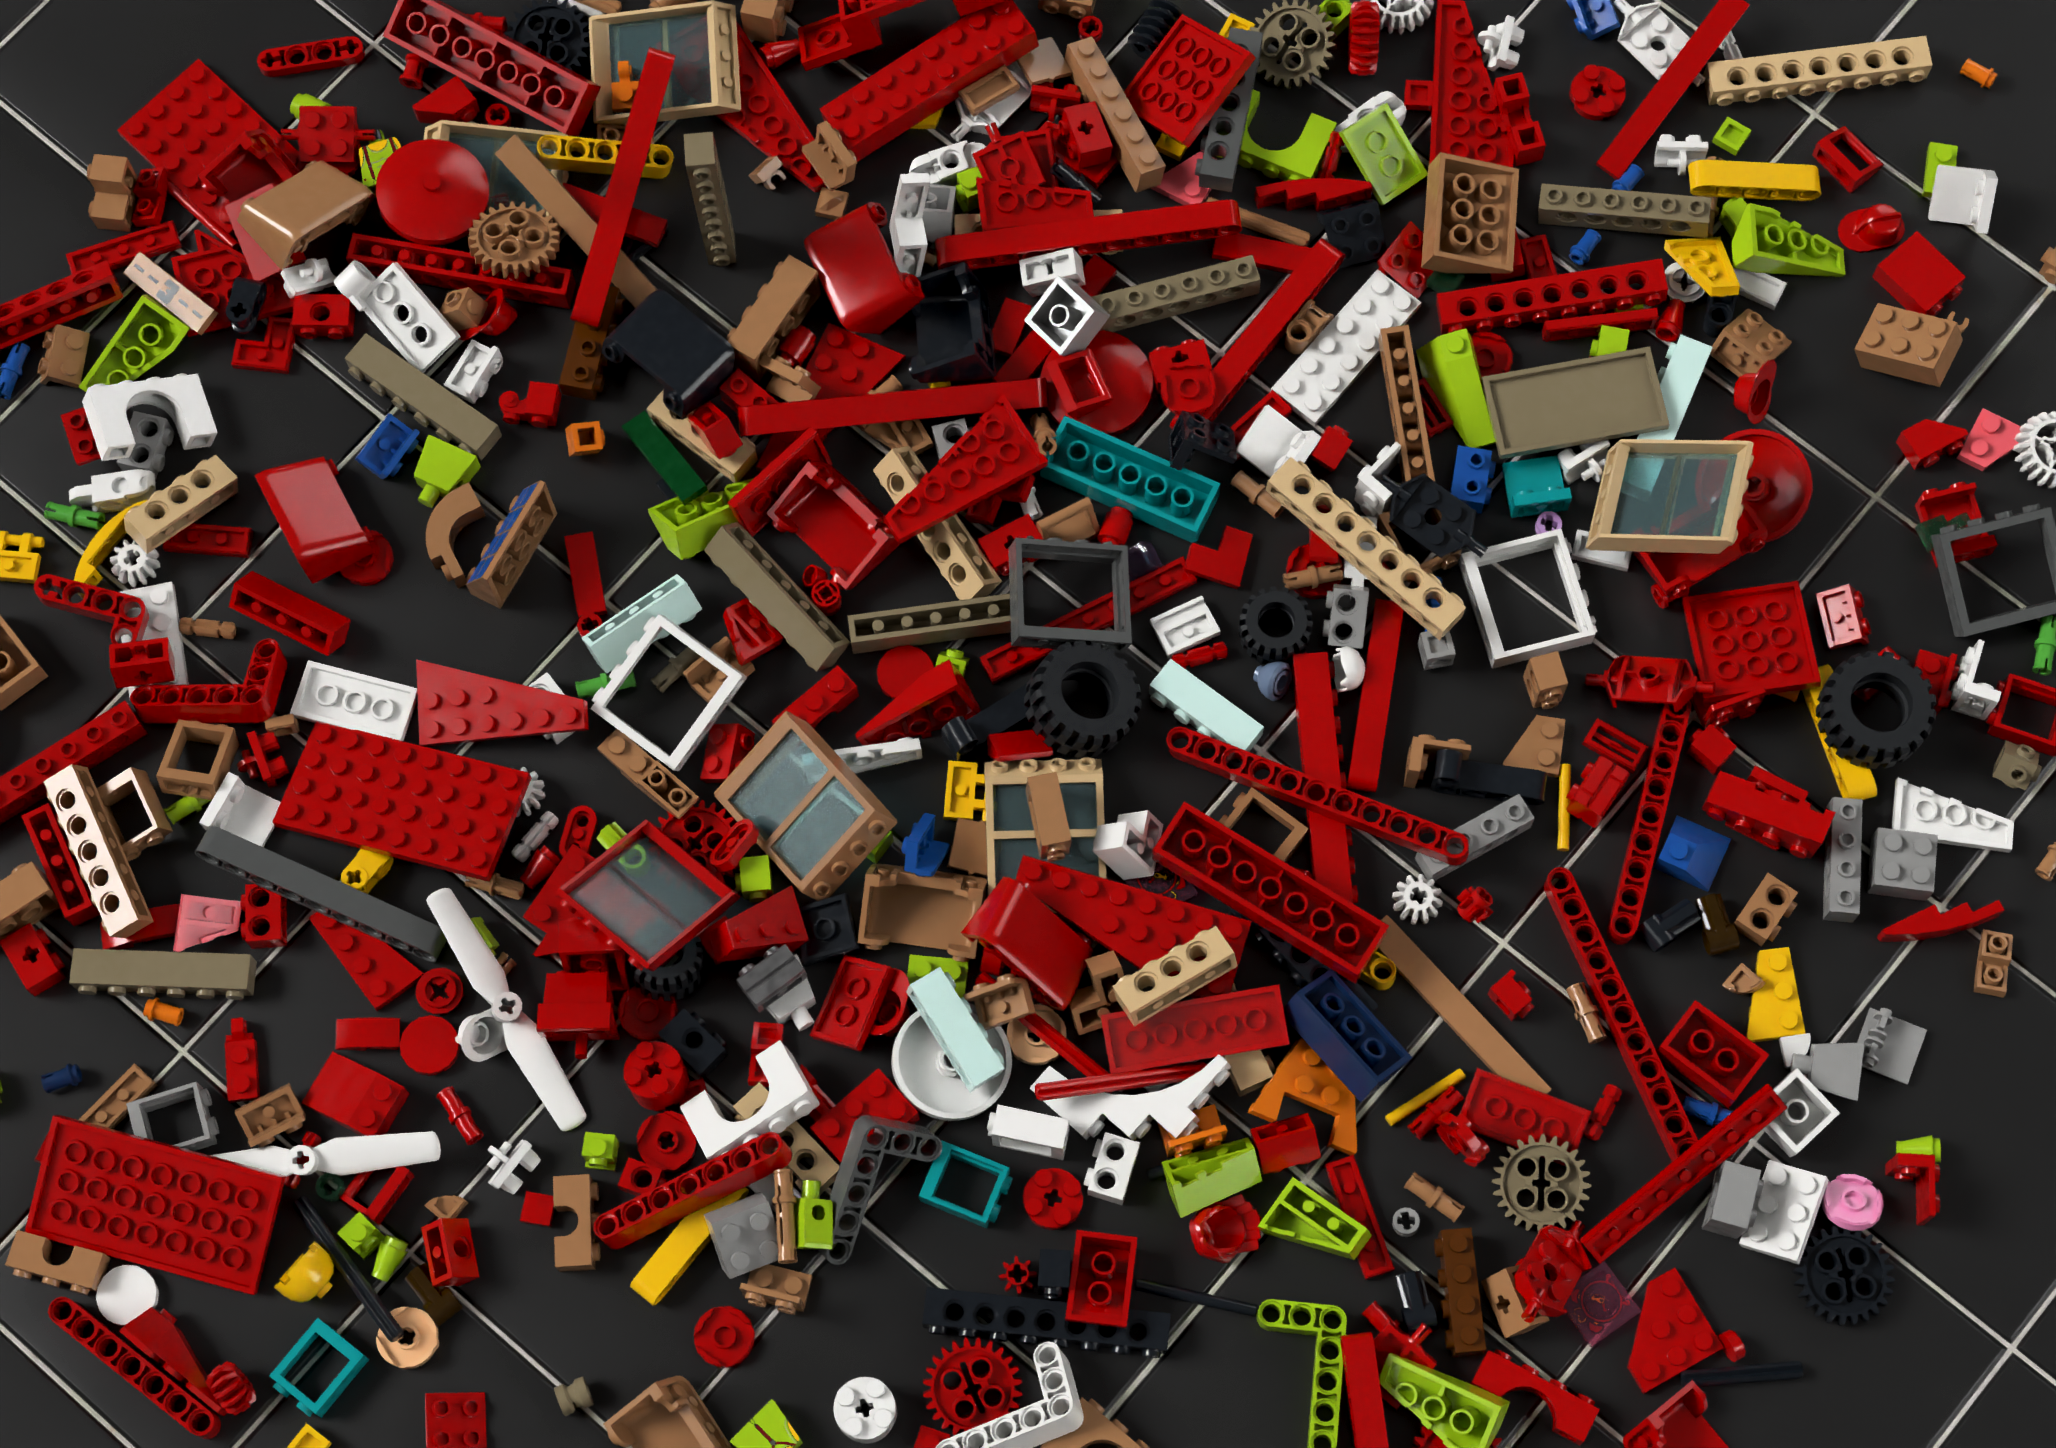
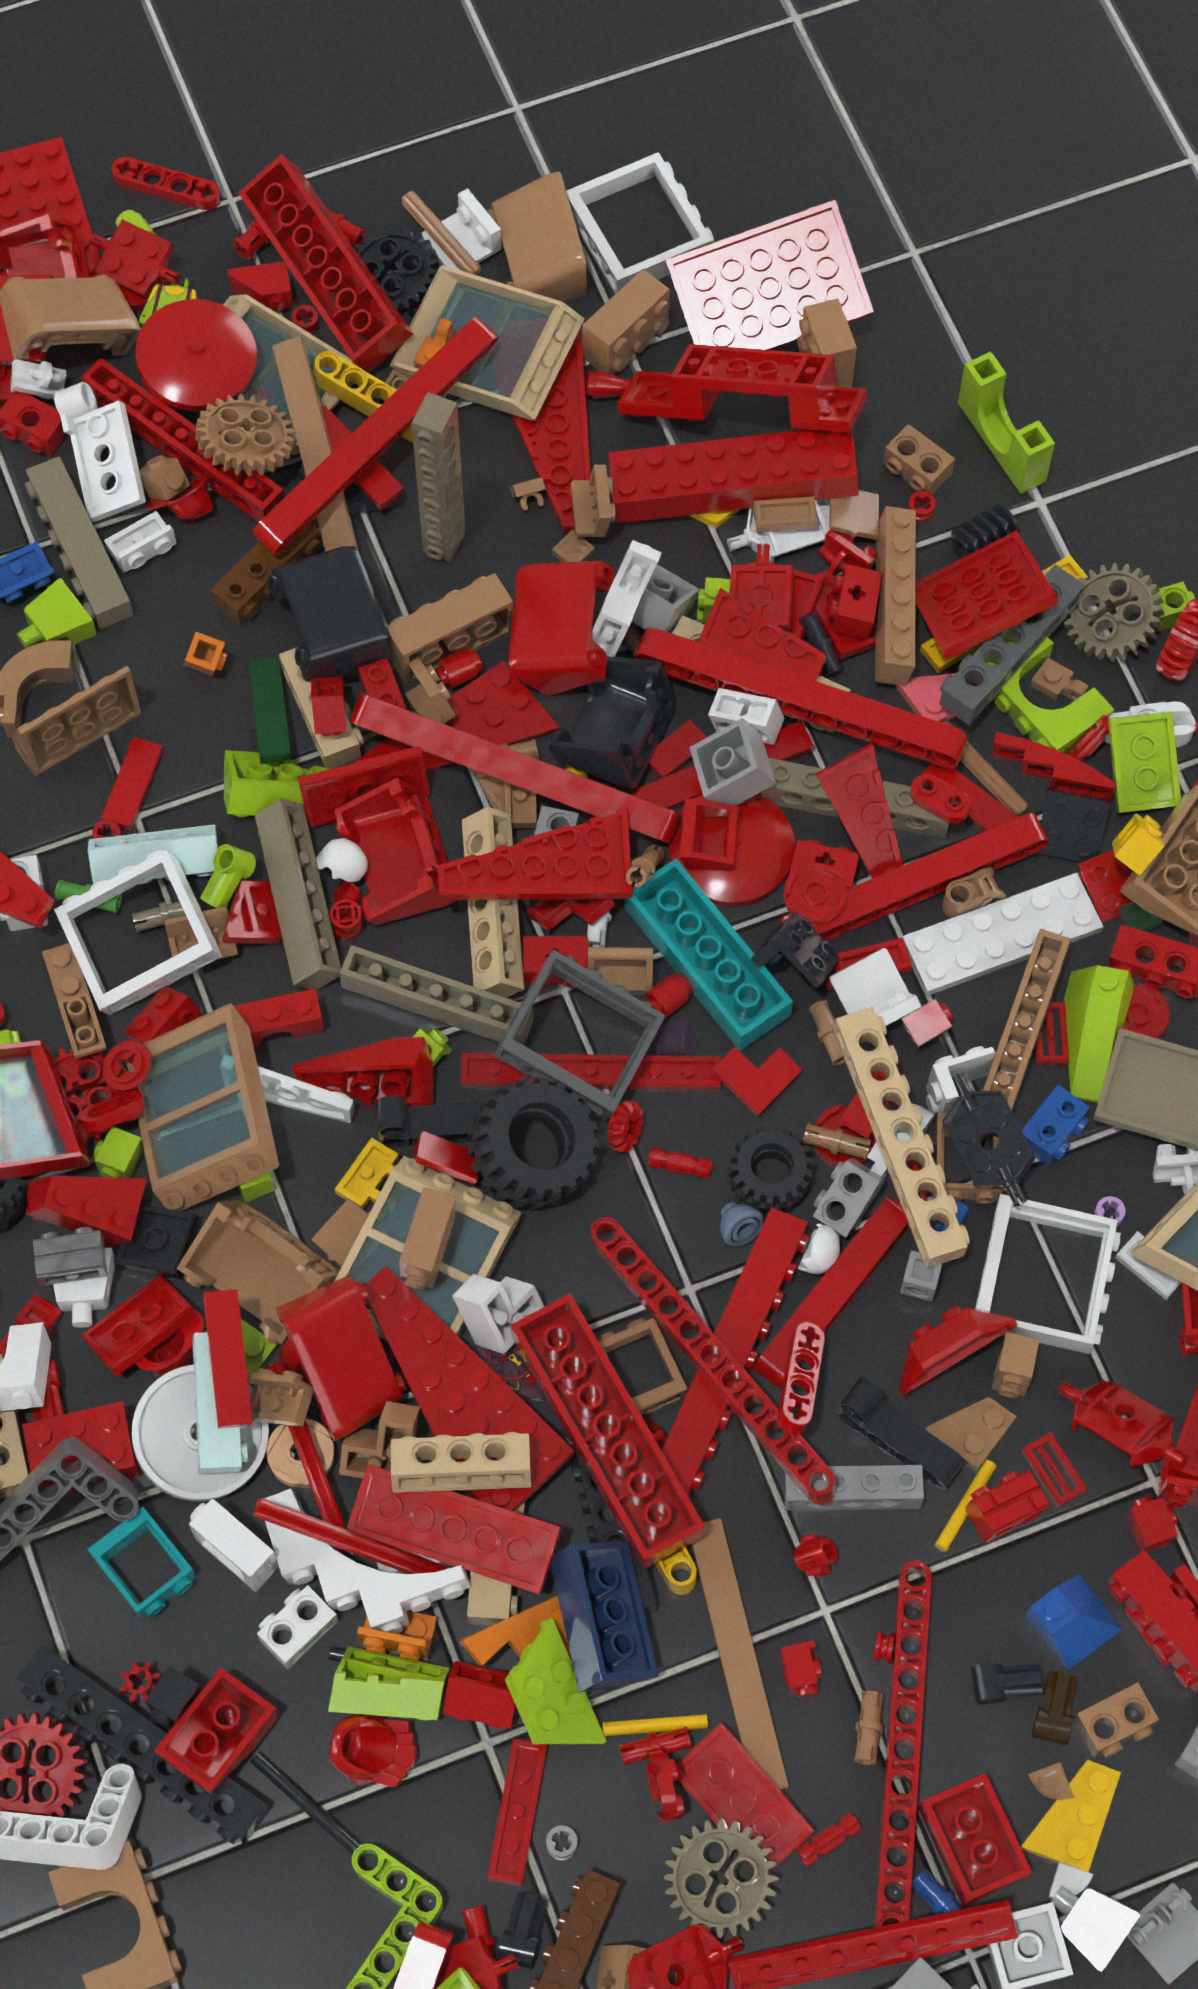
camera: 25 degrees right, 5 degrees down
red brick [499,381,562,428] -> none
red tile [877,645,934,699] -> none
blue bracket [902,813,950,877] -> none
white piece [909,140,986,186] -> none
red plate [1023,1168,1083,1230] -> none
light aqua brick [1149,659,1264,762] -> none
white plate [1150,596,1220,658] -> none
lime wedge [1257,1177,1372,1260] -> none
white gear [1392,874,1443,925] -> none
medium nougat bracket [1403,734,1472,788] -> none
medium nougat pin [1403,1171,1465,1222] -> none
teal bracket [1501,456,1572,518] -> none
red beam [1607,700,1691,945] -> none
none -> red gear [103,1040,153,1092]
none -> lime piece [200,844,256,908]
none -> red tile [203,1289,253,1429]
none -> white hair [316,838,368,882]
none -> lime wing [505,1618,607,1744]
none -> red gear [608,1100,645,1152]
none -> red beam [777,1322,825,1434]
none -> red wing [816,743,903,879]
none -> red bush [872,1630,895,1665]
none -> red wedge [899,1305,1018,1396]
none -> red plate [910,773,970,824]
none -> medium nougat plate [1030,658,1088,702]
none -> yellow brick [1112,813,1165,876]

